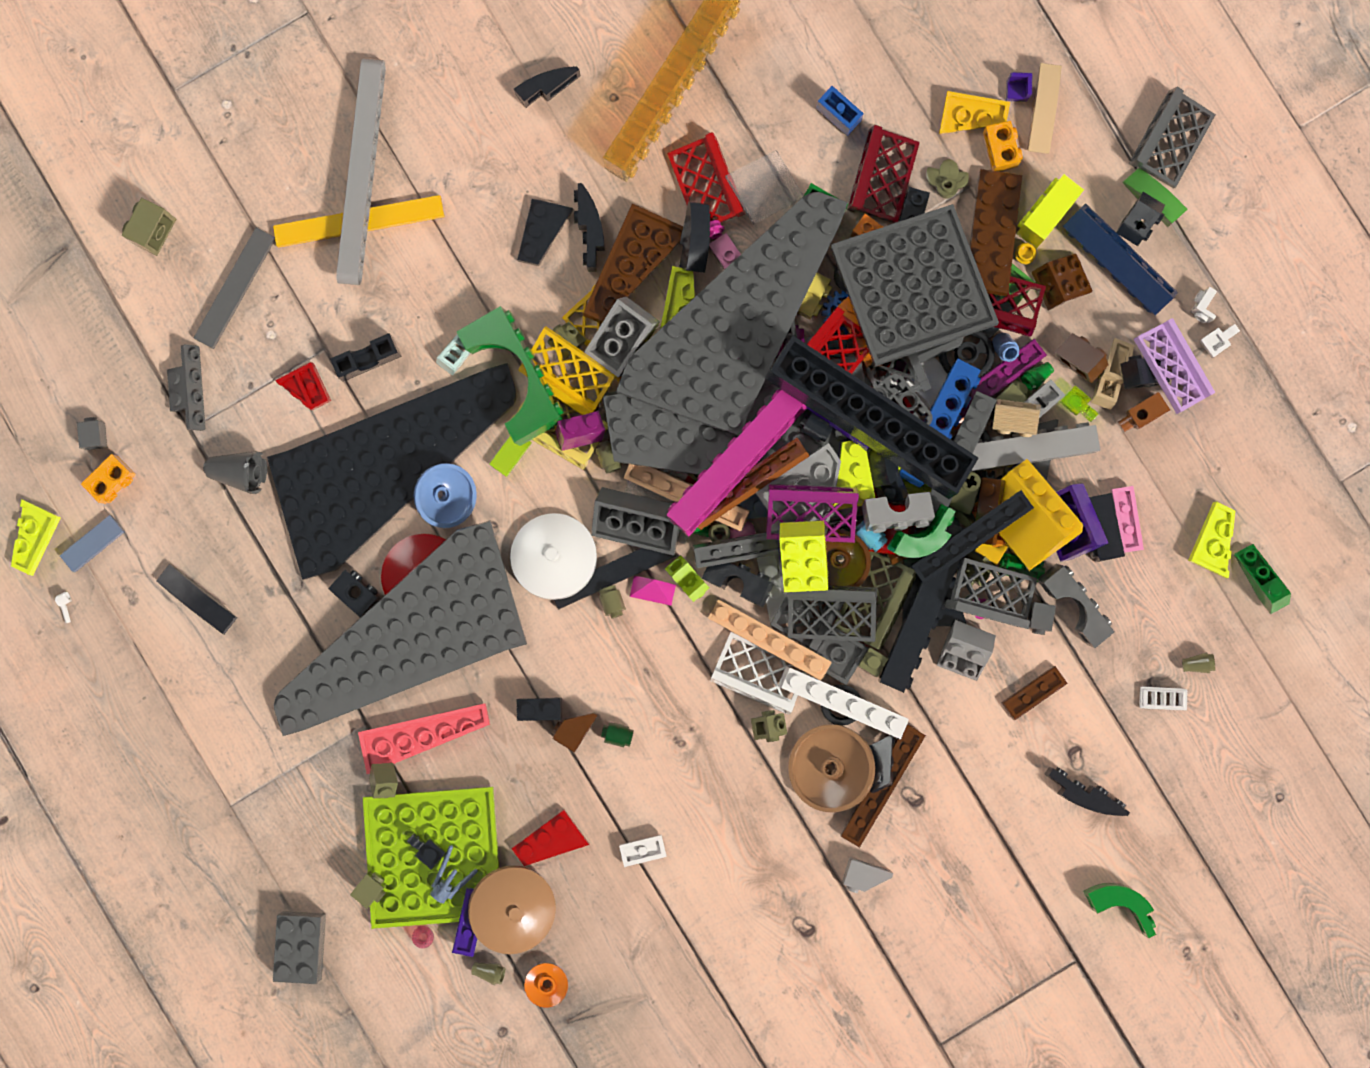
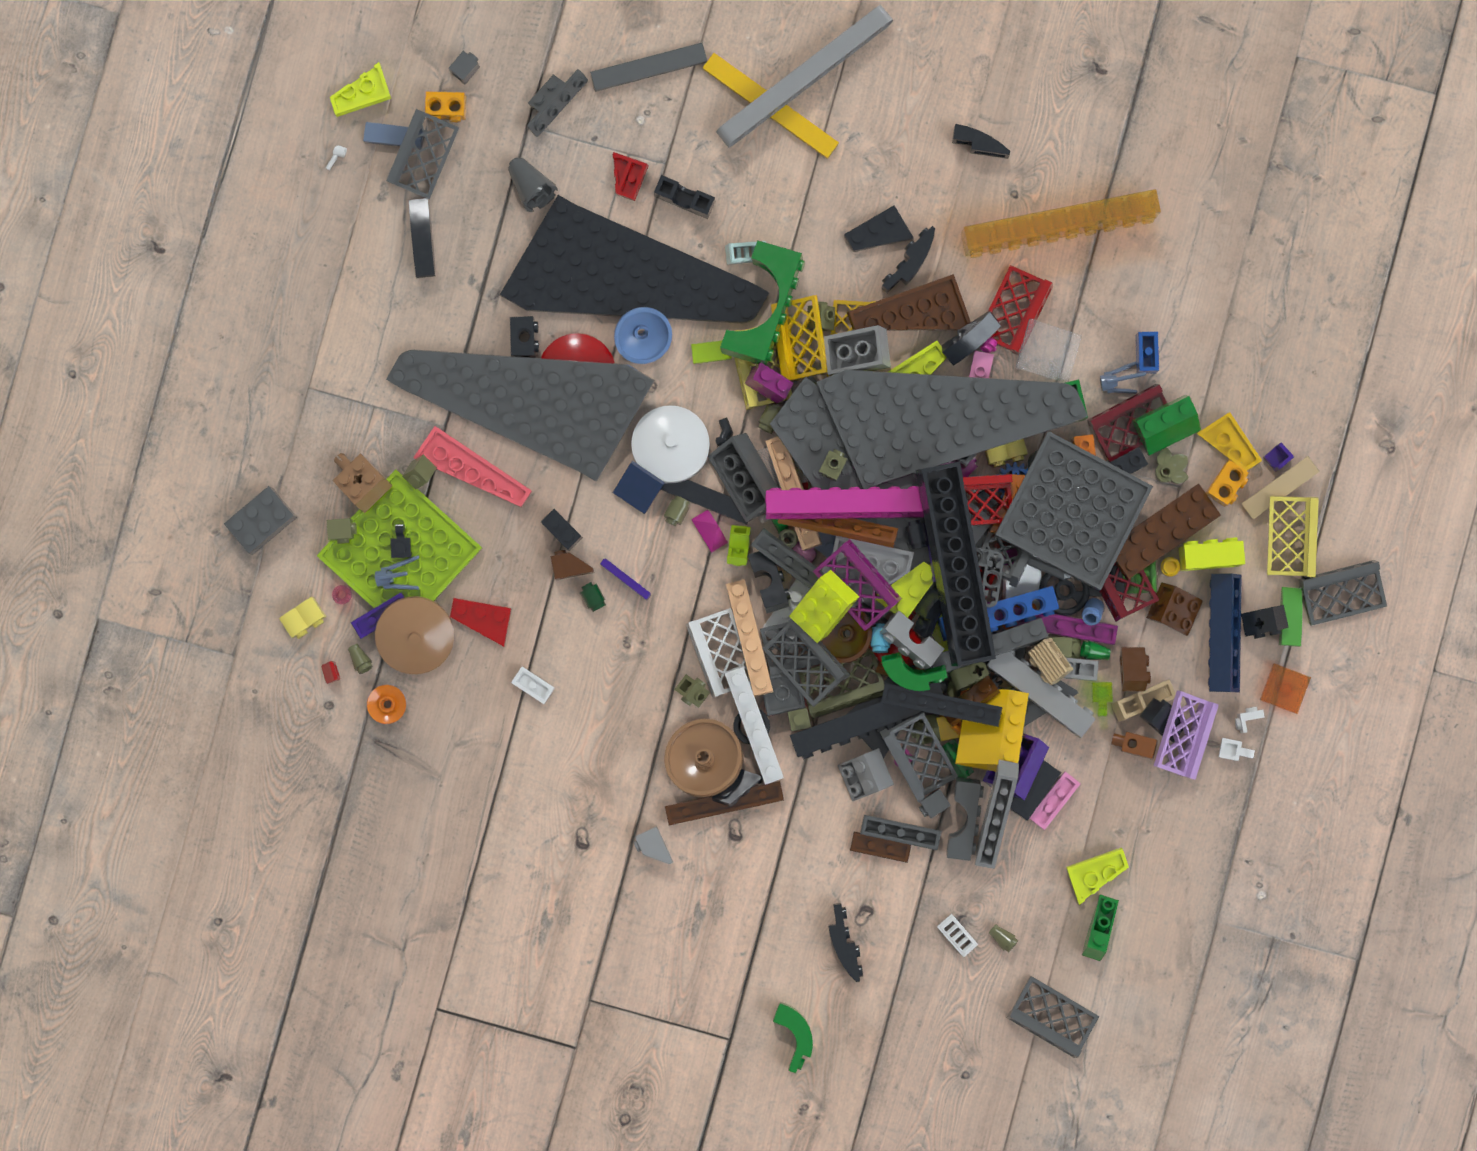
camera: 50 degrees right, 0 degrees up
none -> light yellow brick [279,597,327,639]
none -> red slope [321,661,341,684]
none -> medium nougat brick [332,453,393,513]
none -> dark grey fence [386,109,459,199]
none -> dark purple tile [600,558,651,600]
none -> dark blue tile [612,461,665,514]
none -> black arm [715,417,733,447]
none -> olive brick [818,449,847,482]
none -> dark grey brick [860,815,942,850]
none -> light grey brick [975,760,1019,869]
none -> dark grey fence [1006,976,1100,1058]
none -> sand blue plant [1100,362,1146,394]
none -> green slope [1132,395,1201,456]
none -> clear orange plate [1260,663,1311,714]
none -> light yellow fence [1267,496,1319,577]

